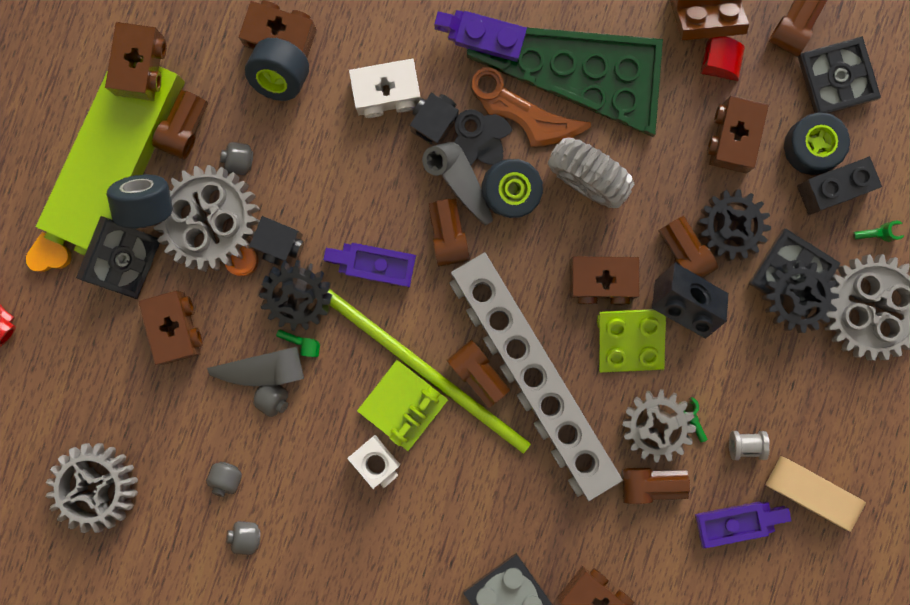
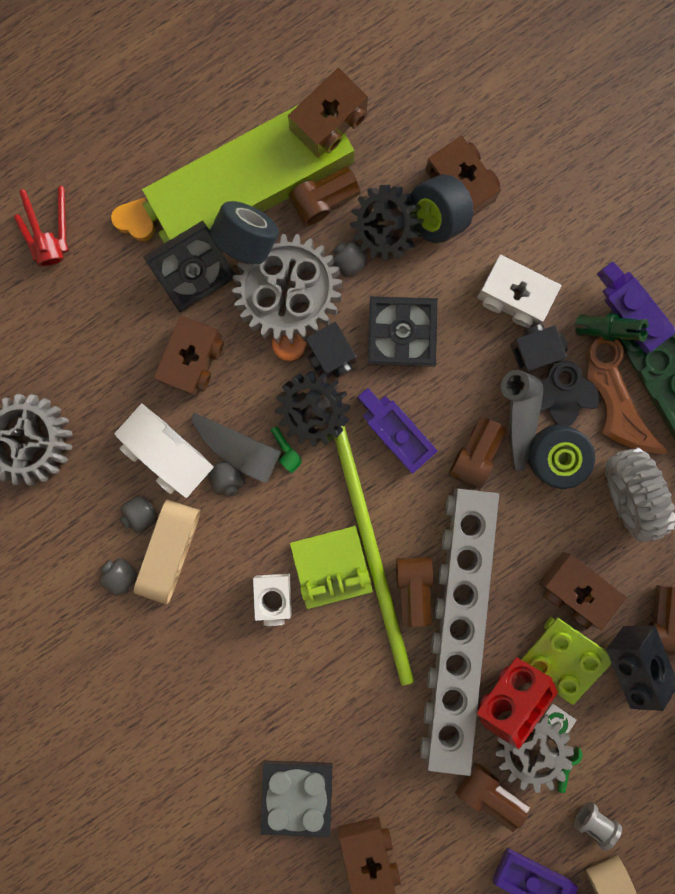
camera: 35 degrees right, 0 degrees up
none -> white brick [114,403,214,498]
none -> tan beam [134,499,200,605]
none -> black gear [350,184,424,261]
none -> black piece [368,296,438,367]
none -> red brick [476,657,558,750]
none -> white sticker [546,704,577,739]
none -> dark green pin [575,314,649,342]

